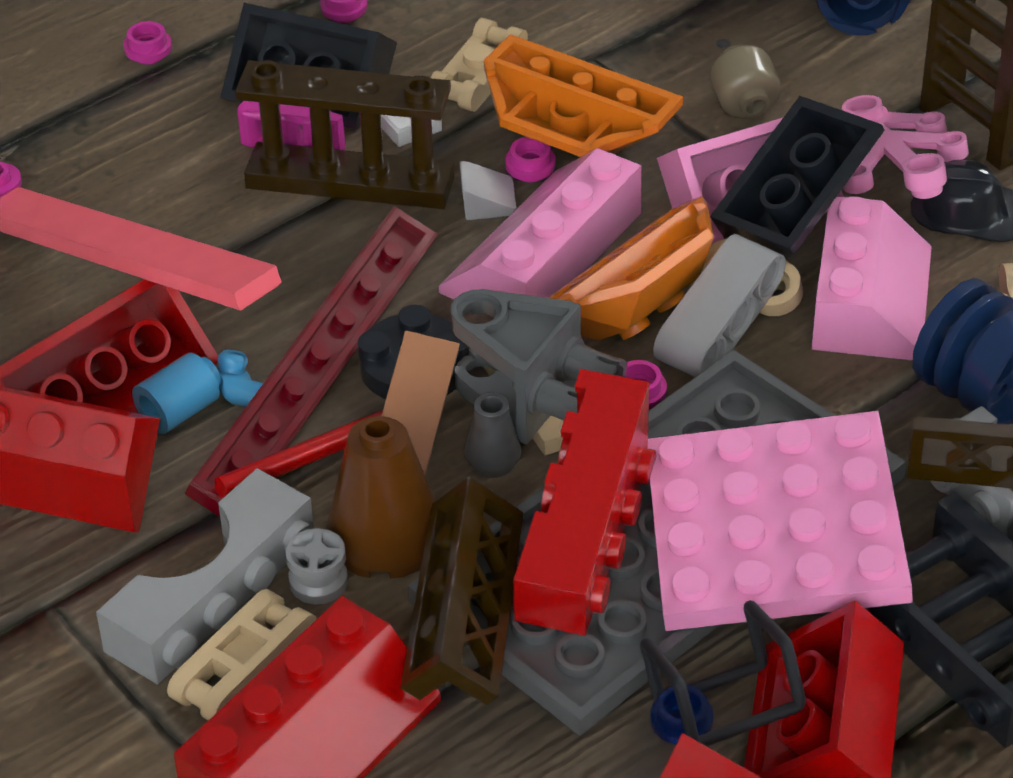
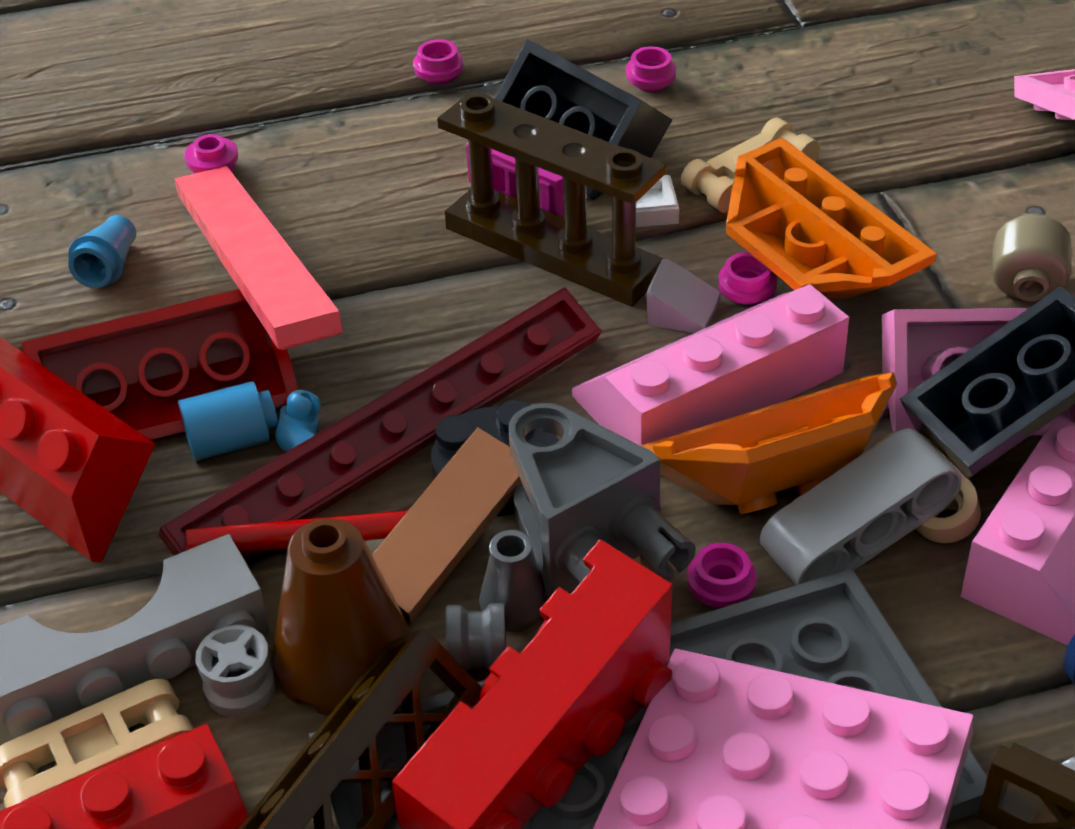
camera: 25 degrees right, 0 degrees up
none -> dark grey wheel [446,603,507,672]

